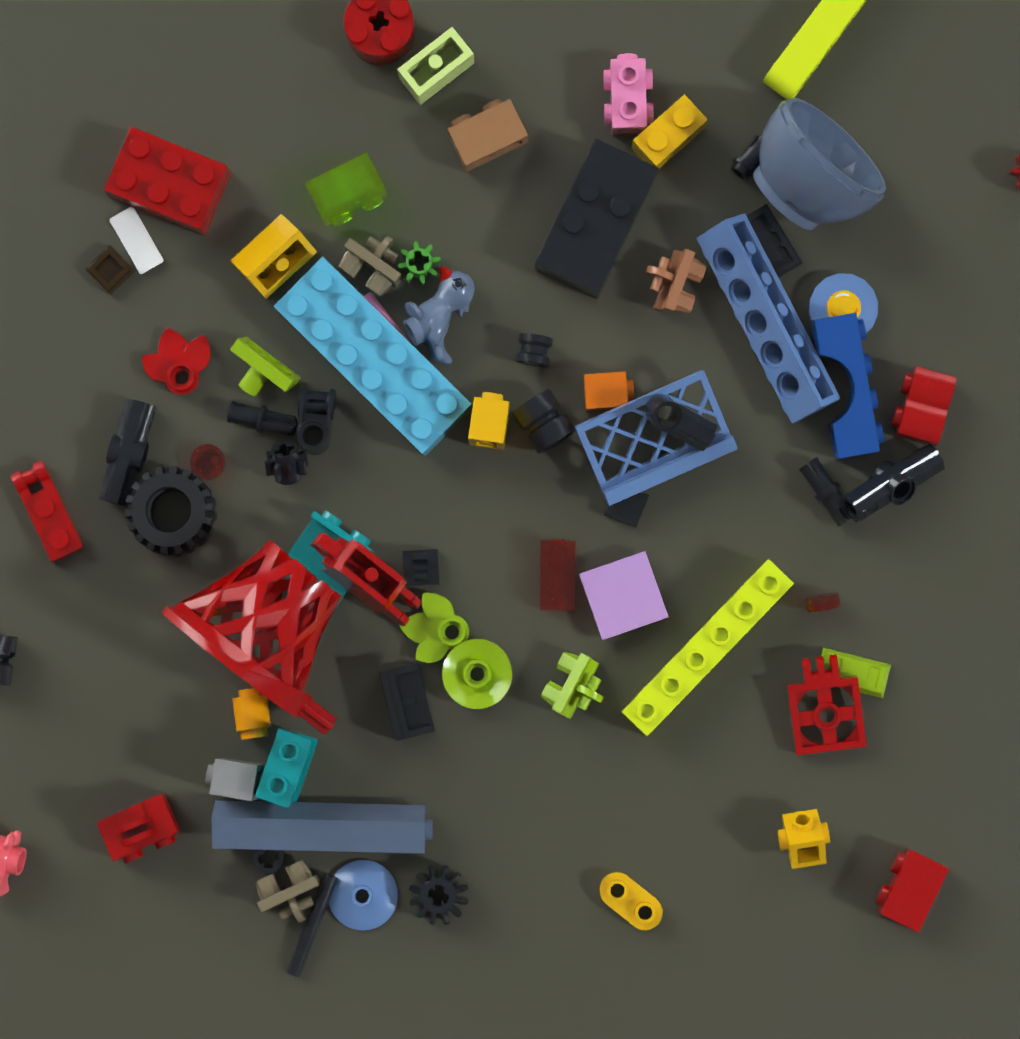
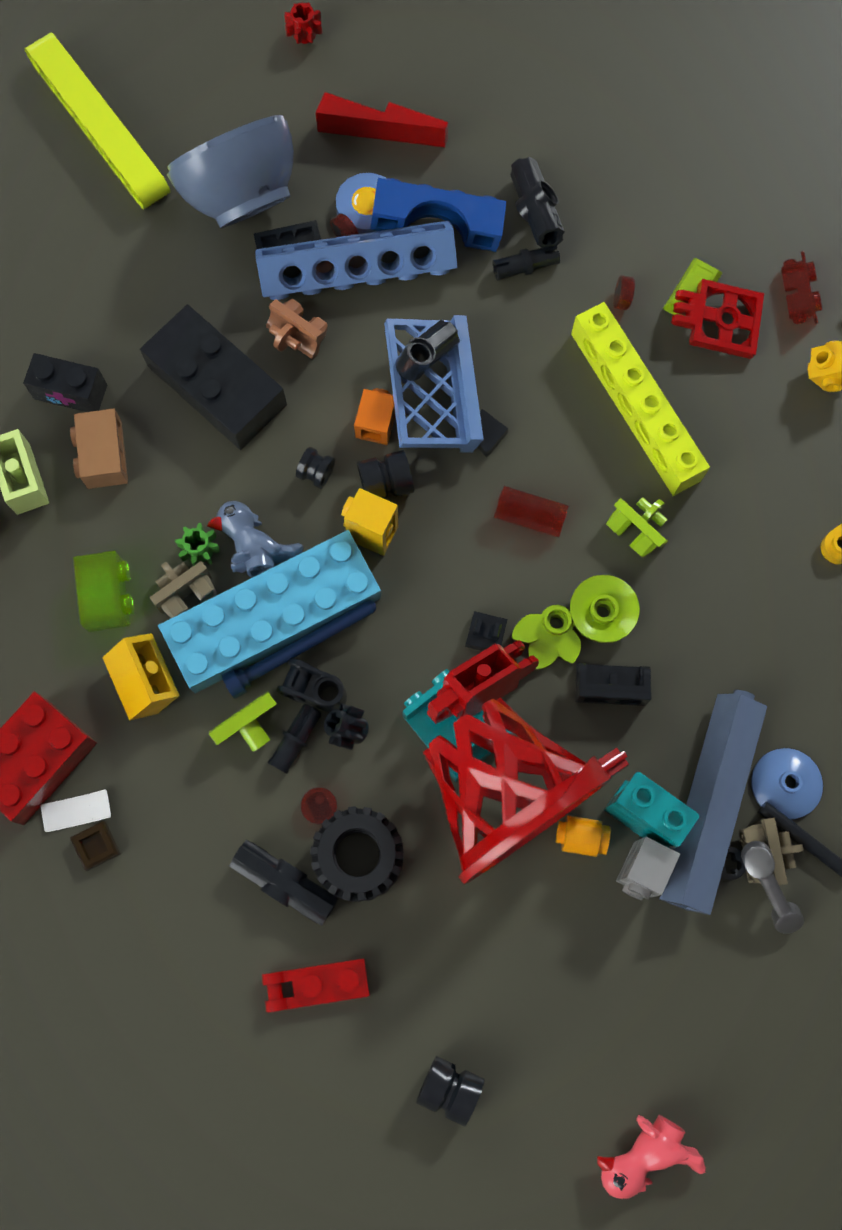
camera: 80 degrees left, 10 degrees down
red brick [96,793,182,864] -> none
red plate [142,328,211,395] -> none
black gear [409,865,469,925] -> none
lavender tile [579,551,669,640] -> none
bright pink brick [603,53,654,135] -> none
yellow brick [631,94,708,170] -> none
black pin [731,135,762,181] -> none
red brick [891,366,957,447] -> none
none -> black brick [23,353,107,412]
none -> dark blue piece [221,600,376,699]
none -> red slope [315,92,448,147]
none -> clear red tile [330,213,359,237]
none -> flat silver bar [741,841,804,934]
none -> clear red hinge [781,251,823,324]

